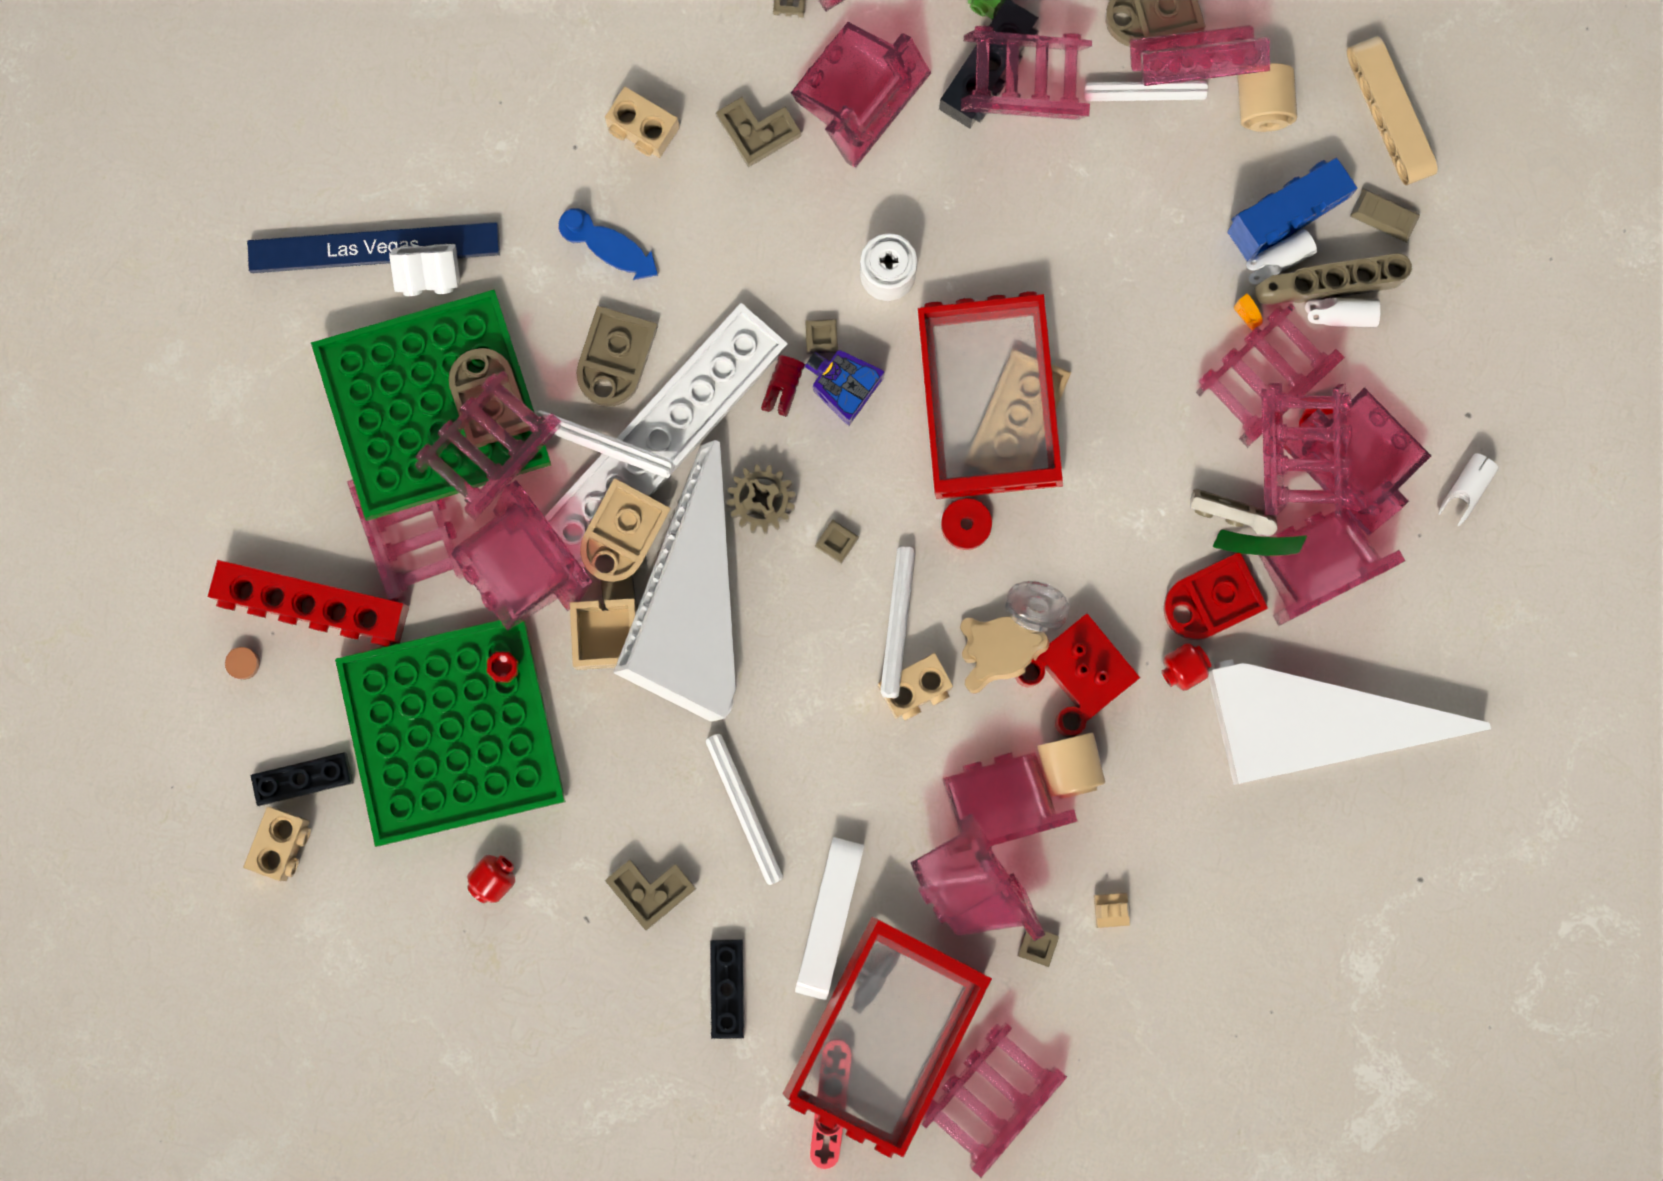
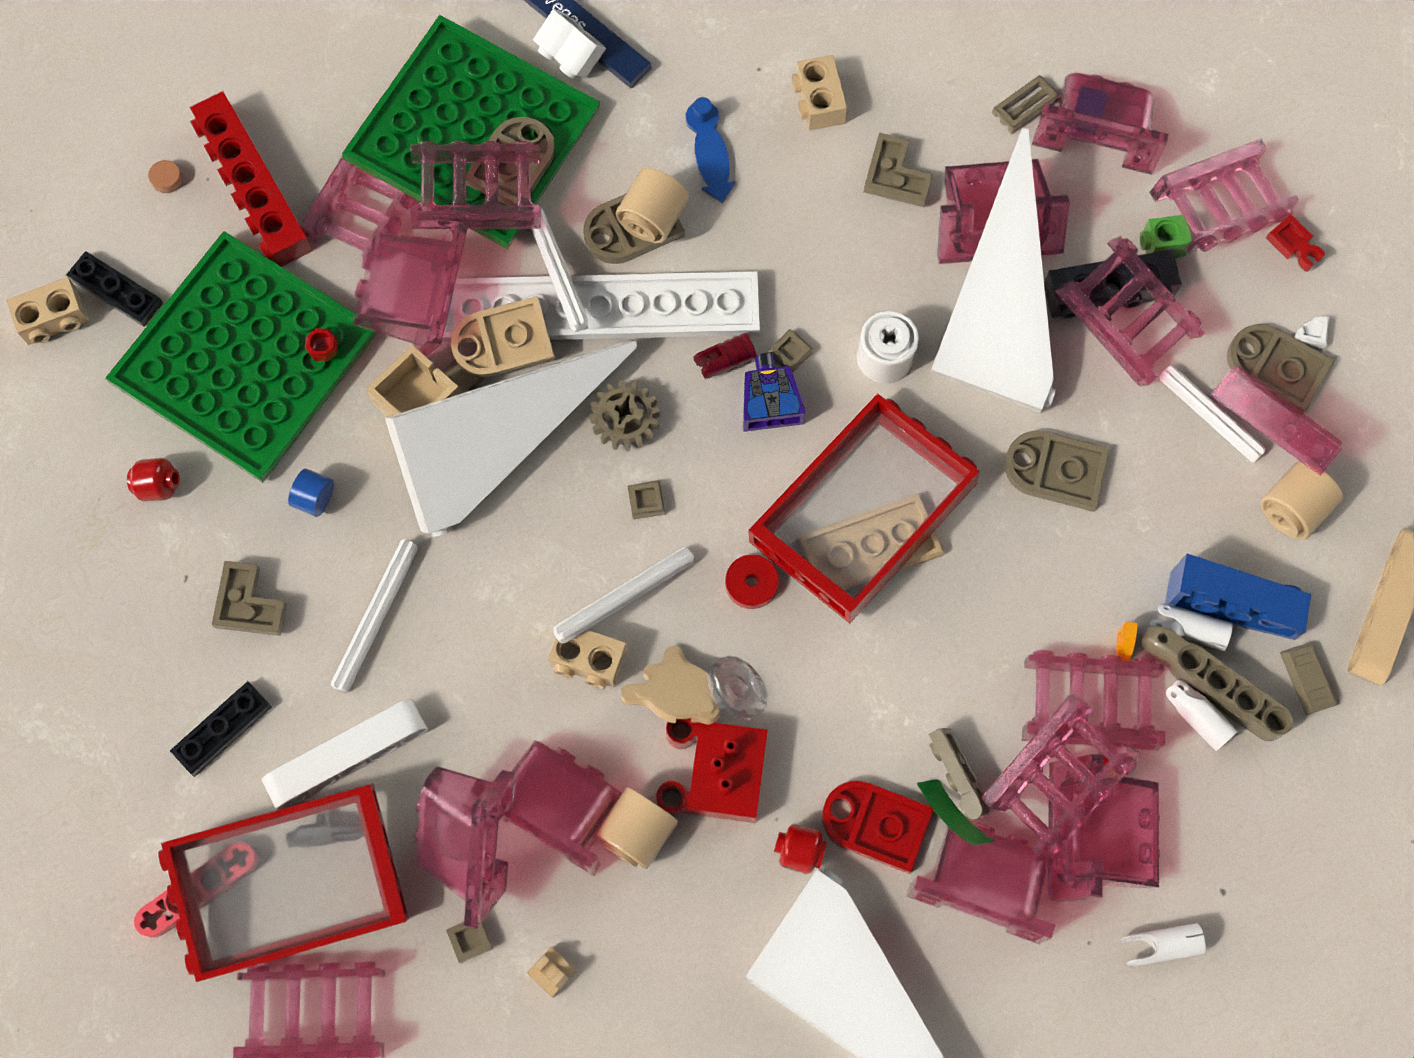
camera: 45 degrees right, 10 degrees down
none -> blue piece [288,468,334,517]
none -> tan piece [616,168,689,243]
none -> white slope [931,127,1056,413]
none -> dark tan tile [1004,431,1109,512]

